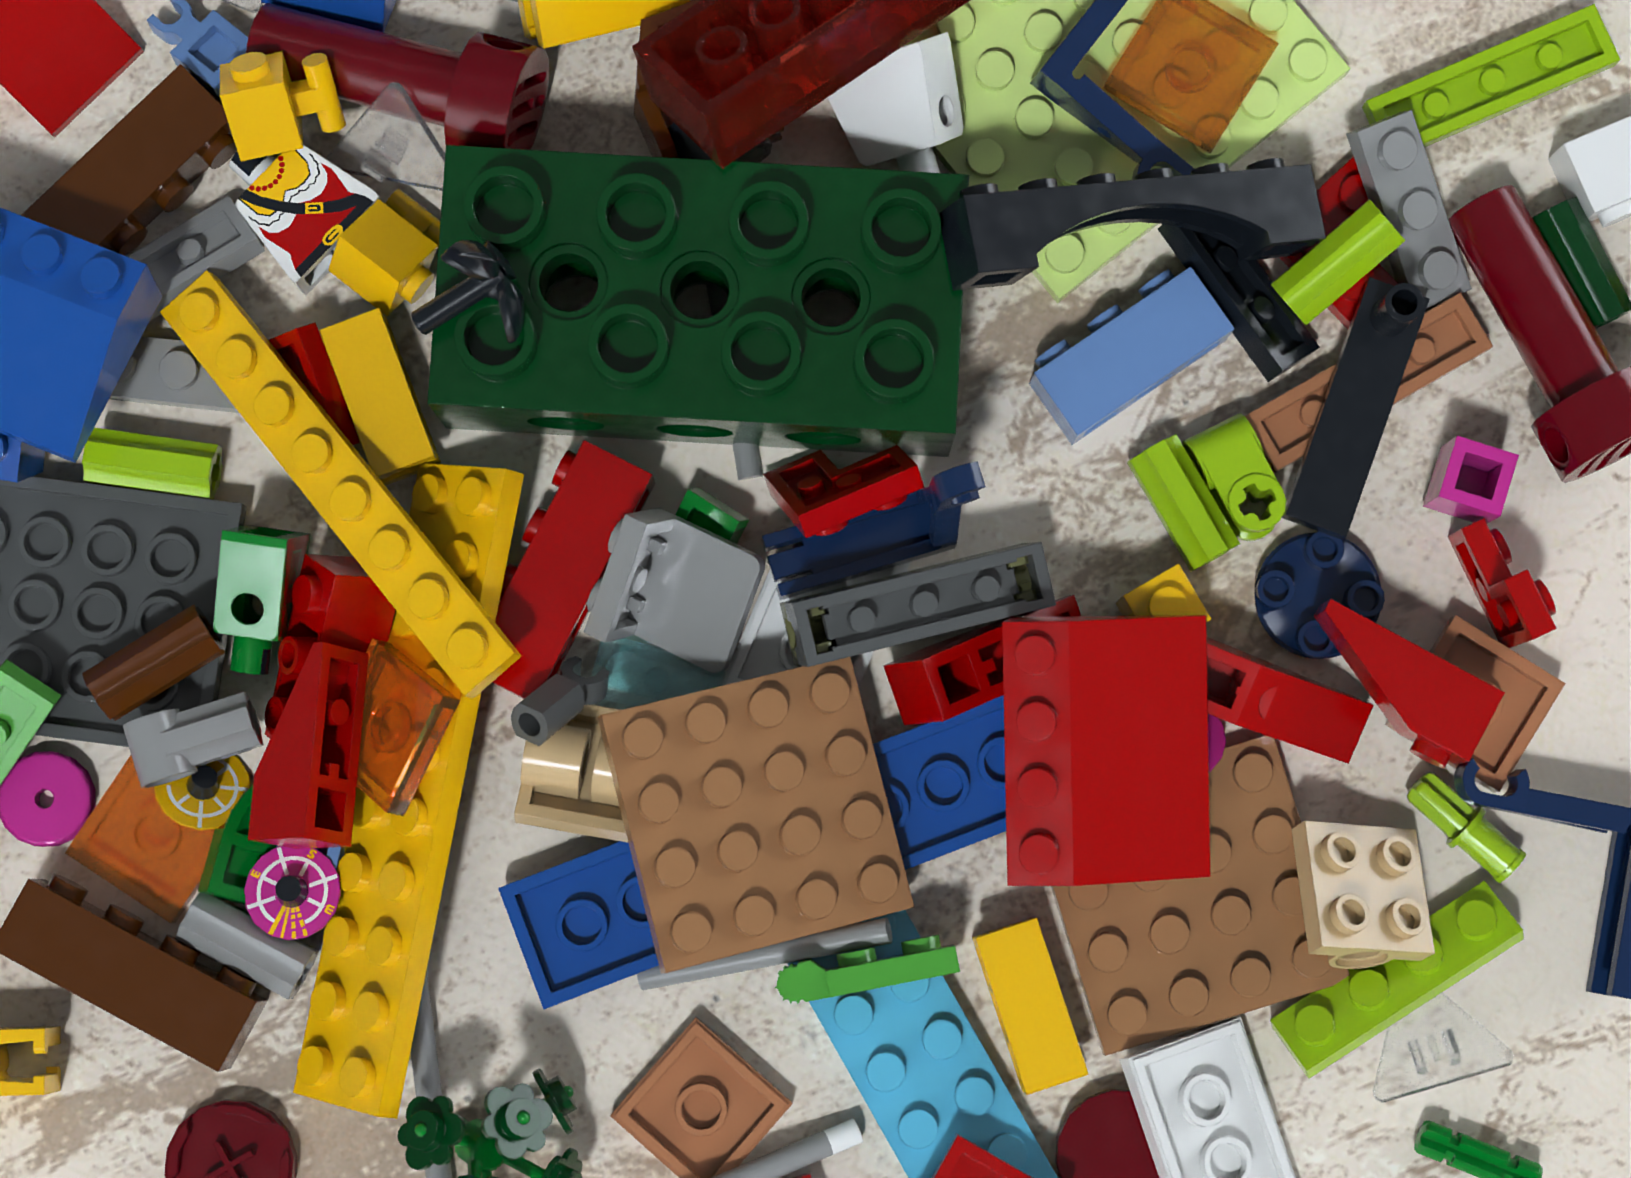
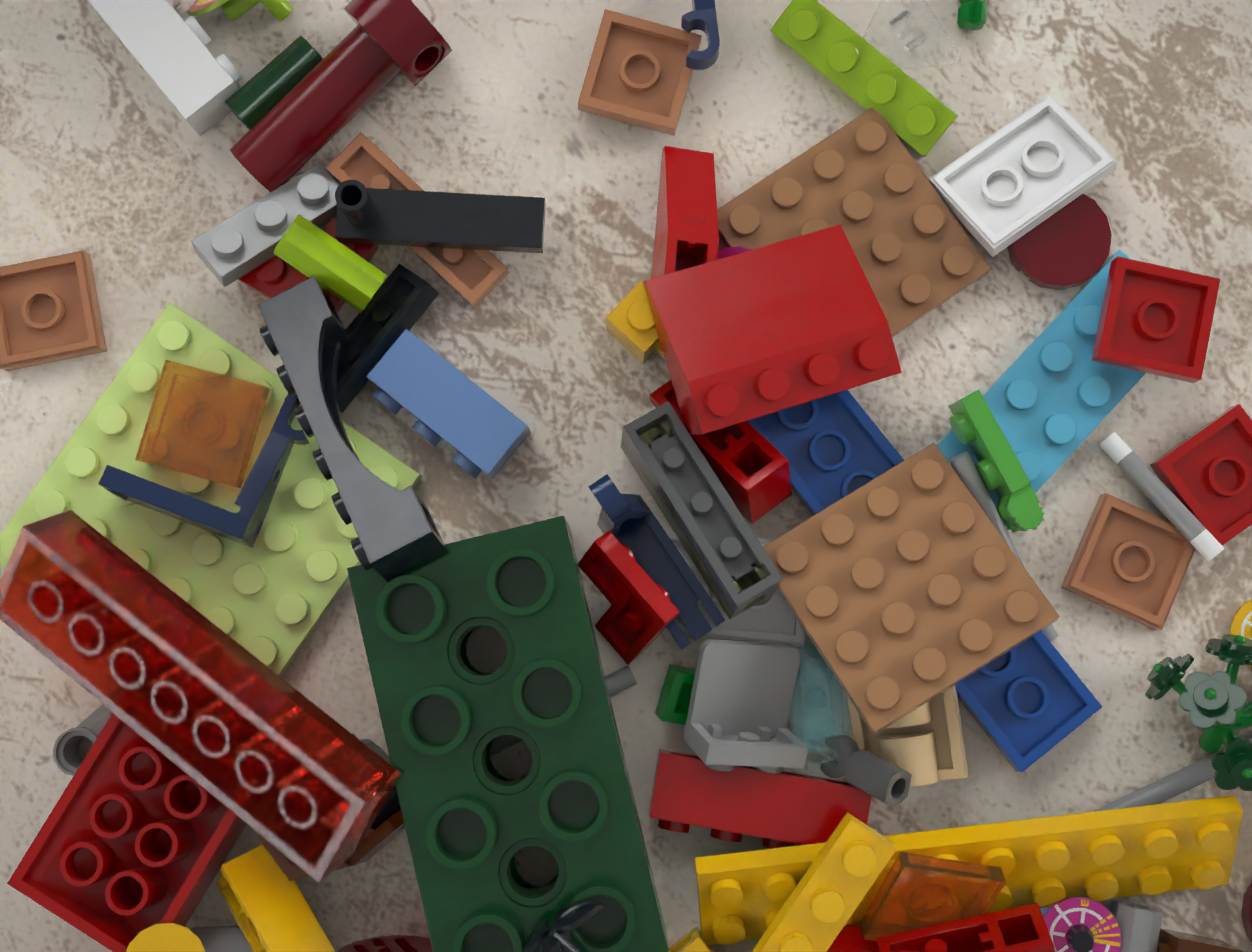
camera: 105 degrees left, 0 degrees up
white torso [818,32,964,173] -> none
yellow piece [972,917,1089,1095] -> none
lime axle [1127,434,1240,572] -> none
lime piece [1182,413,1286,541] -> none
dark blue dish [1254,531,1385,659] -> none
tan plate [1292,821,1435,969] -> none
red slope [1314,599,1505,768] -> none
lime plate [1362,4,1621,148] -> none
lime axle [1407,772,1526,883] -> none
dark pink brick [1423,436,1519,524] -> none
red plate [1447,518,1557,648] -> none

